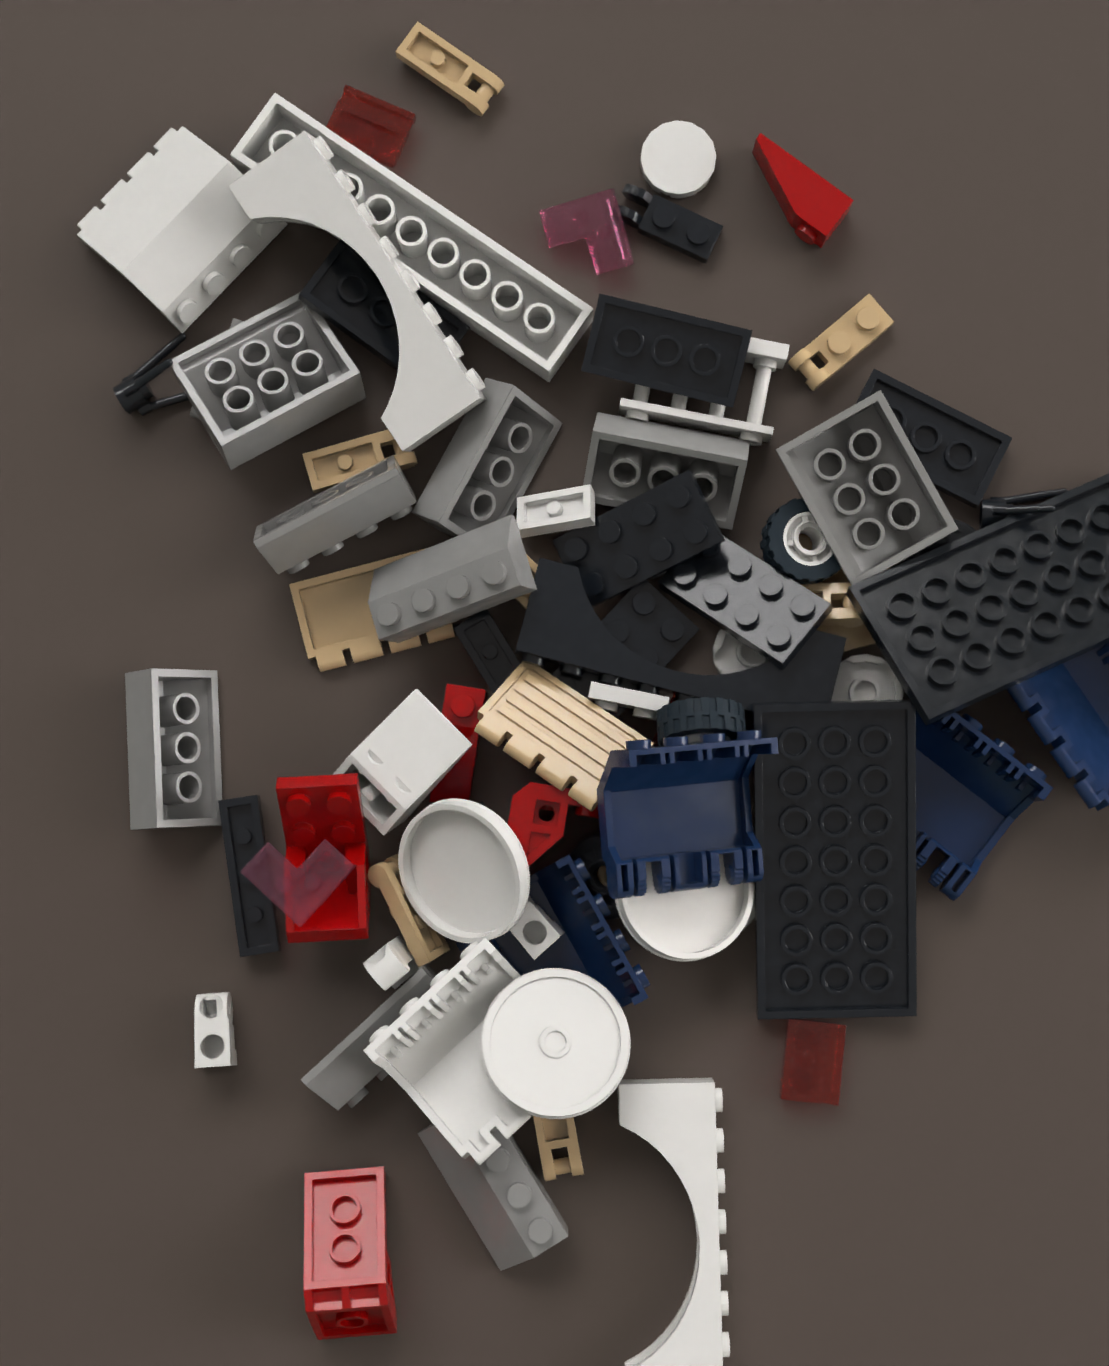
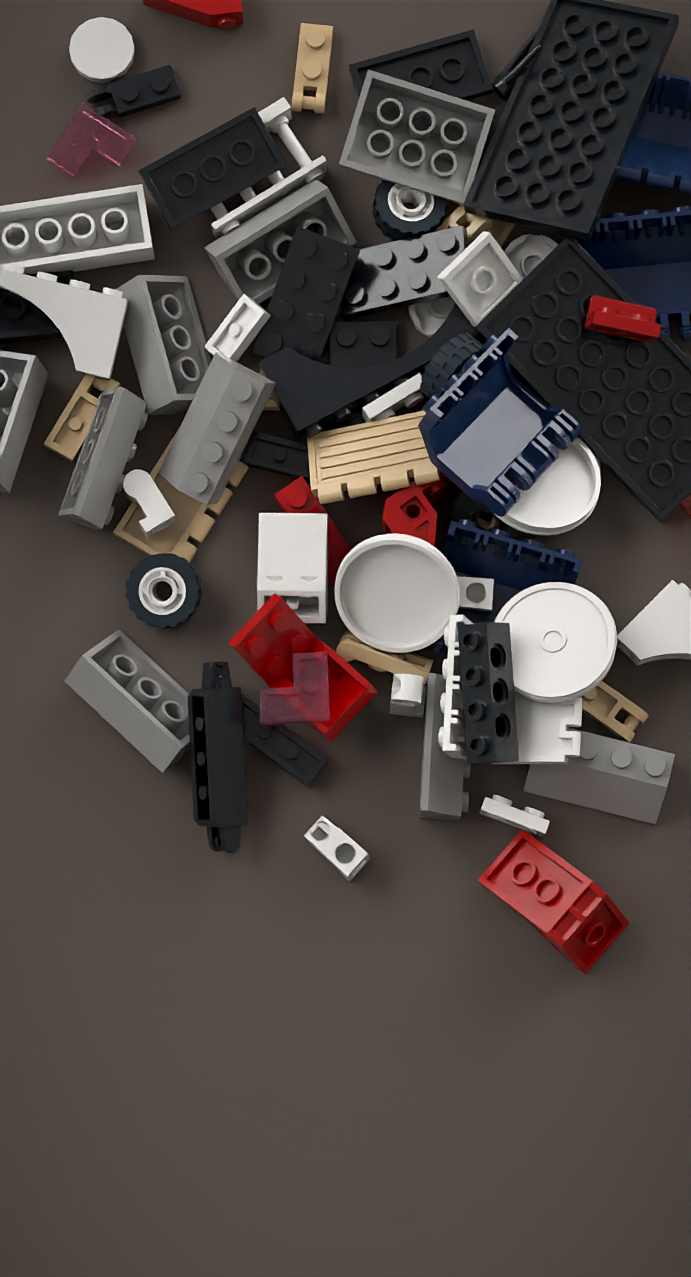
camera: 45 degrees left, 5 degrees down
none -> white leg [123,469,176,539]
none -> black wheel [125,553,203,628]
none -> black hinge [188,661,248,853]
none -> white tile [437,231,523,327]
none -> black brick [457,622,519,764]
none -> white plate [479,795,550,837]
none -> red bracket [584,295,661,343]

